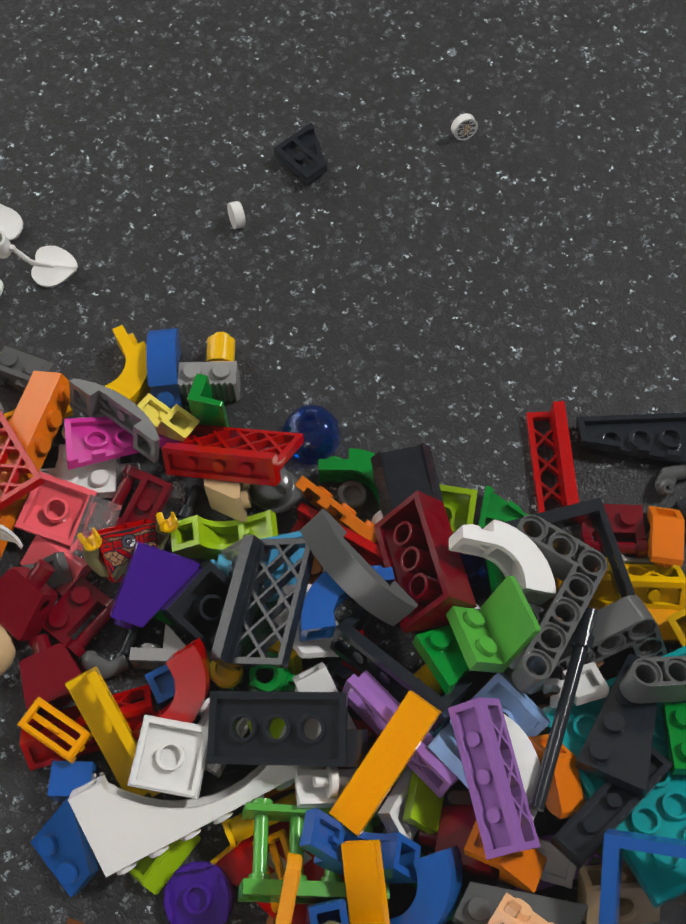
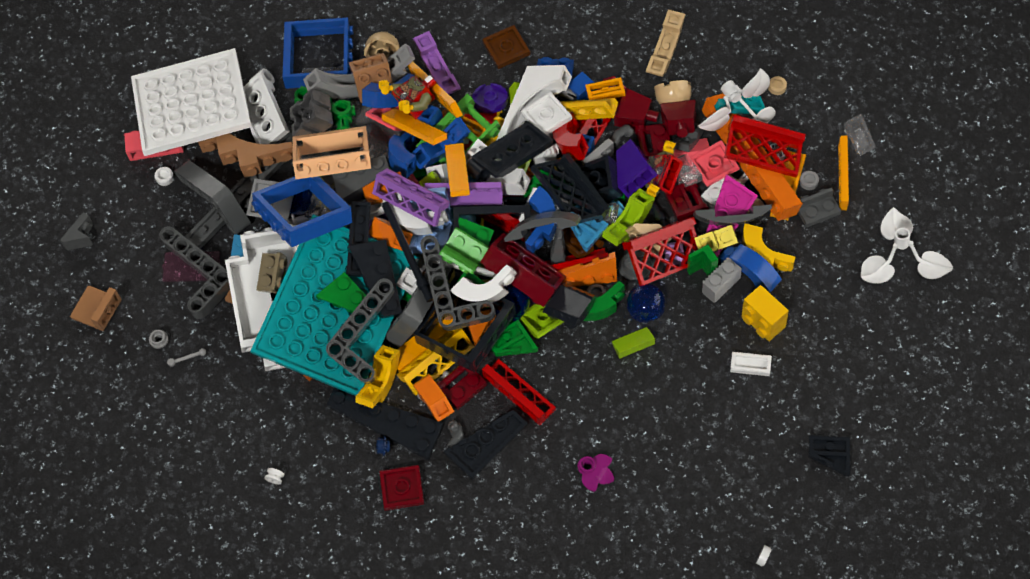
camera: 140 degrees right, 0 degrees up
yellow brick [206,332,235,362] -> none
white tile [227,201,246,229] -> none
none -> magenta plate [577,454,614,492]
none -> lime slope [611,327,655,359]
none -> white tile [730,352,772,376]
none -> yellow brick [742,285,789,342]

